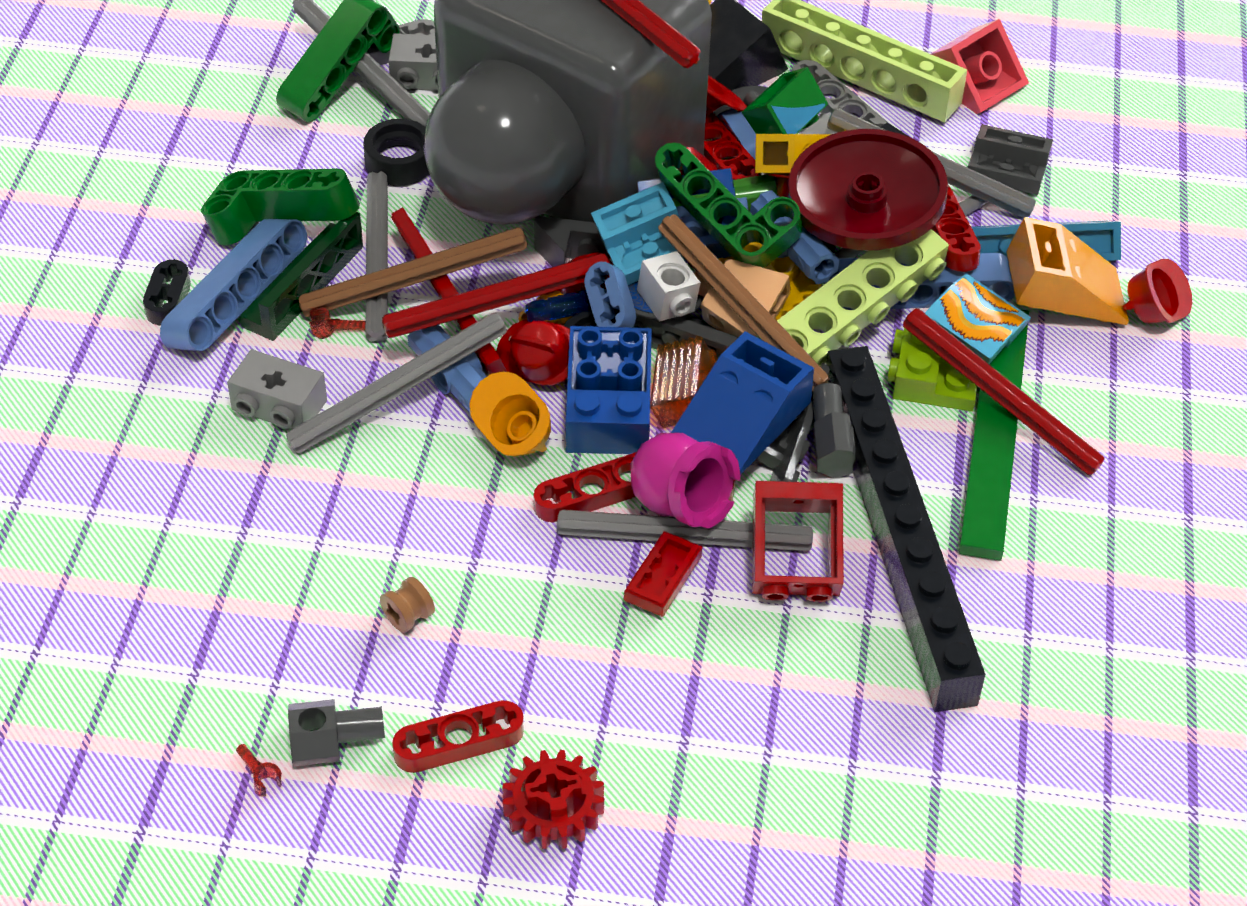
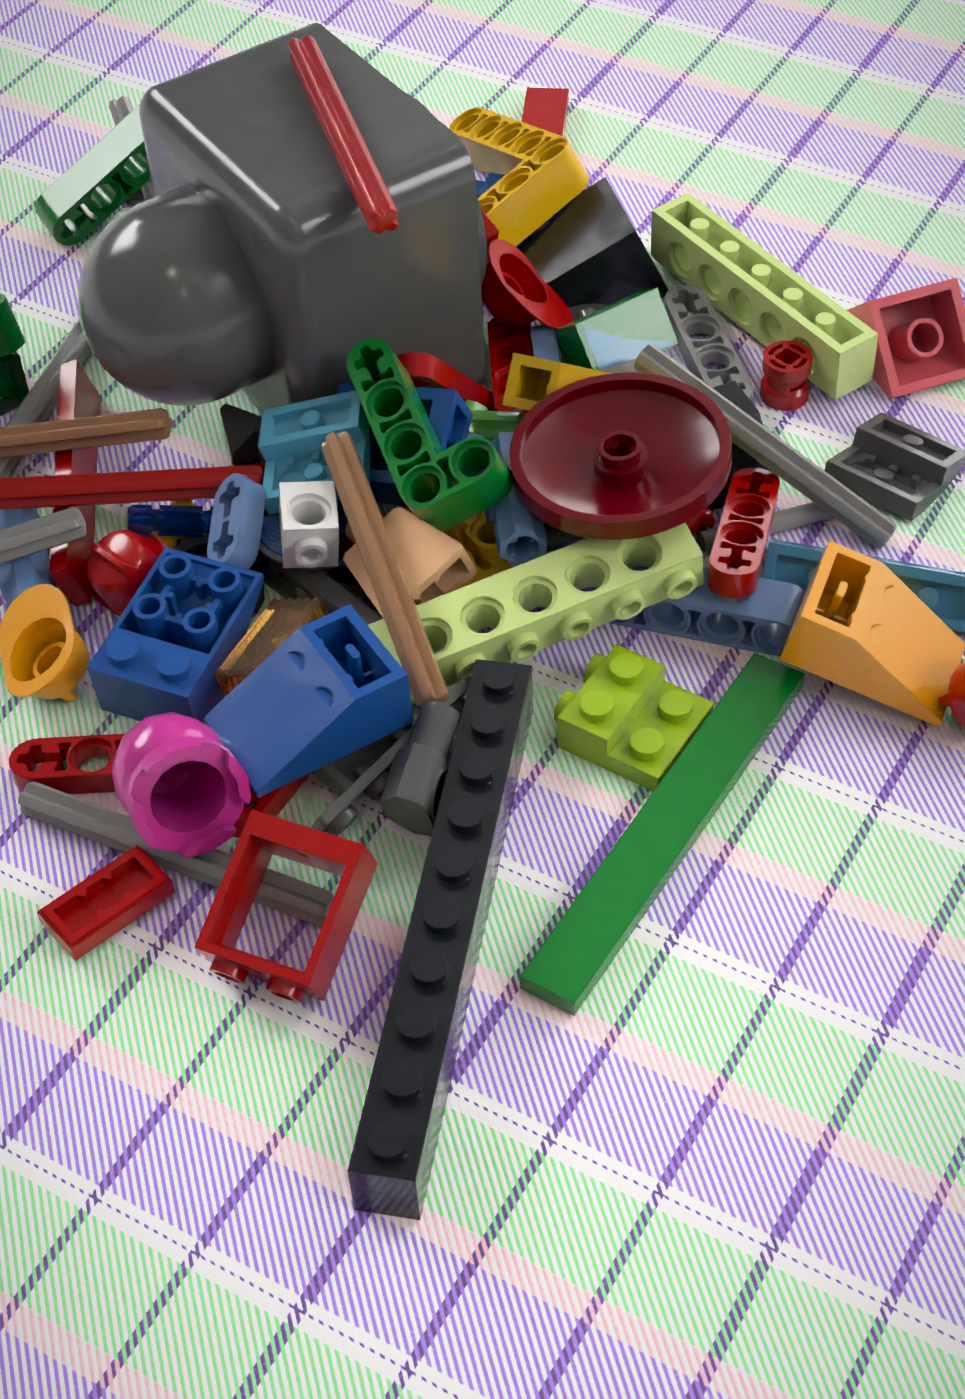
camera: 25 degrees right, 0 degrees up
red axle [903,308,1105,475] -> none
slope [925,273,1031,364] -> none
none -> red wheel [760,340,813,411]

